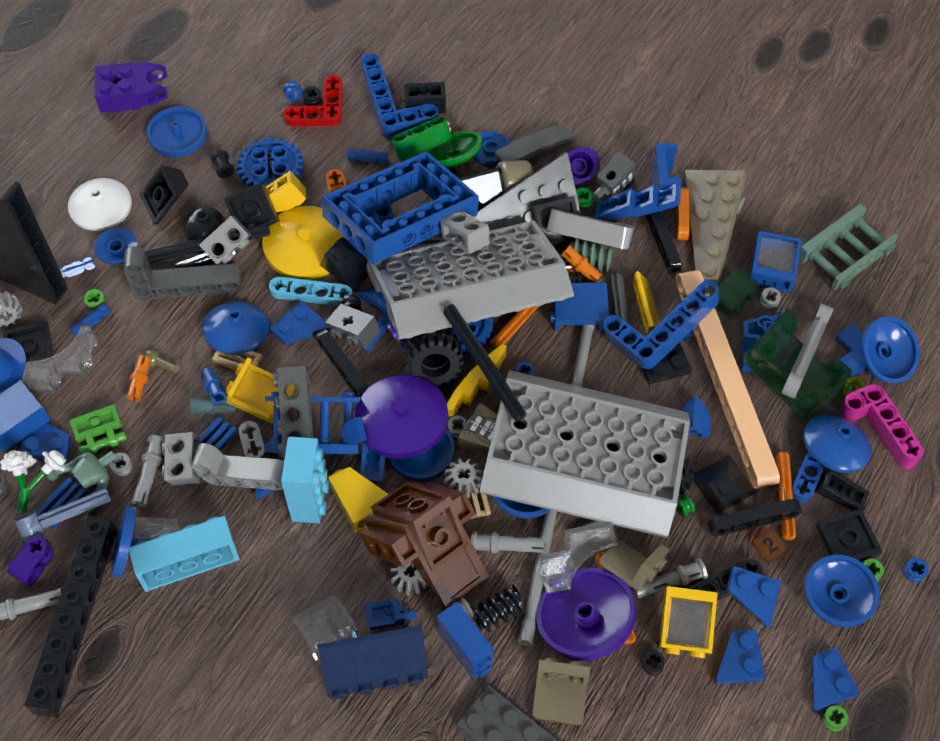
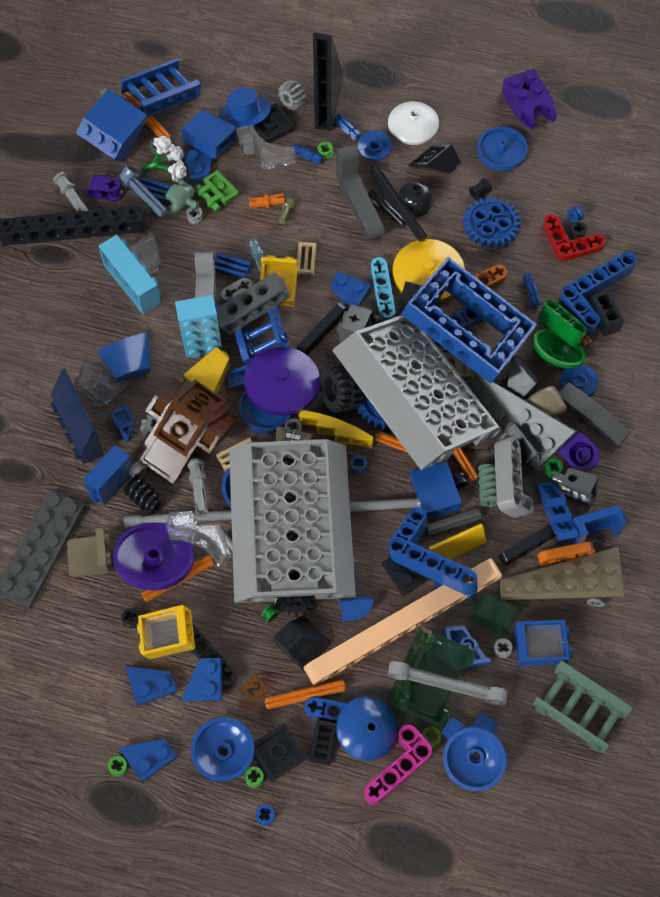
camera: 75 degrees right, 5 degrees up
blue piece [111,506,139,578] -> none
light grey pin [131,435,165,507] -> none
light grey brick [162,432,200,486] -> none
light grey brick [199,216,251,265] -> none
blue pin [201,368,226,404] -> none
blue dish [202,301,269,354] -> none
black plate [224,182,280,230] -> none
yellow slope [266,171,307,212] -> none
blue tile [342,417,367,444] -> none
light grey brick [440,210,490,254] -> none
black axle [443,304,527,422] -> none
light grey gear [444,458,484,498] -> none
orange pin [561,245,602,283] -> none
dark tan bracket [599,541,670,591] -> none
light grey pin [633,558,708,599] -> none
black beam [707,499,802,537] -> none
none -> blue slope [97,333,151,382]

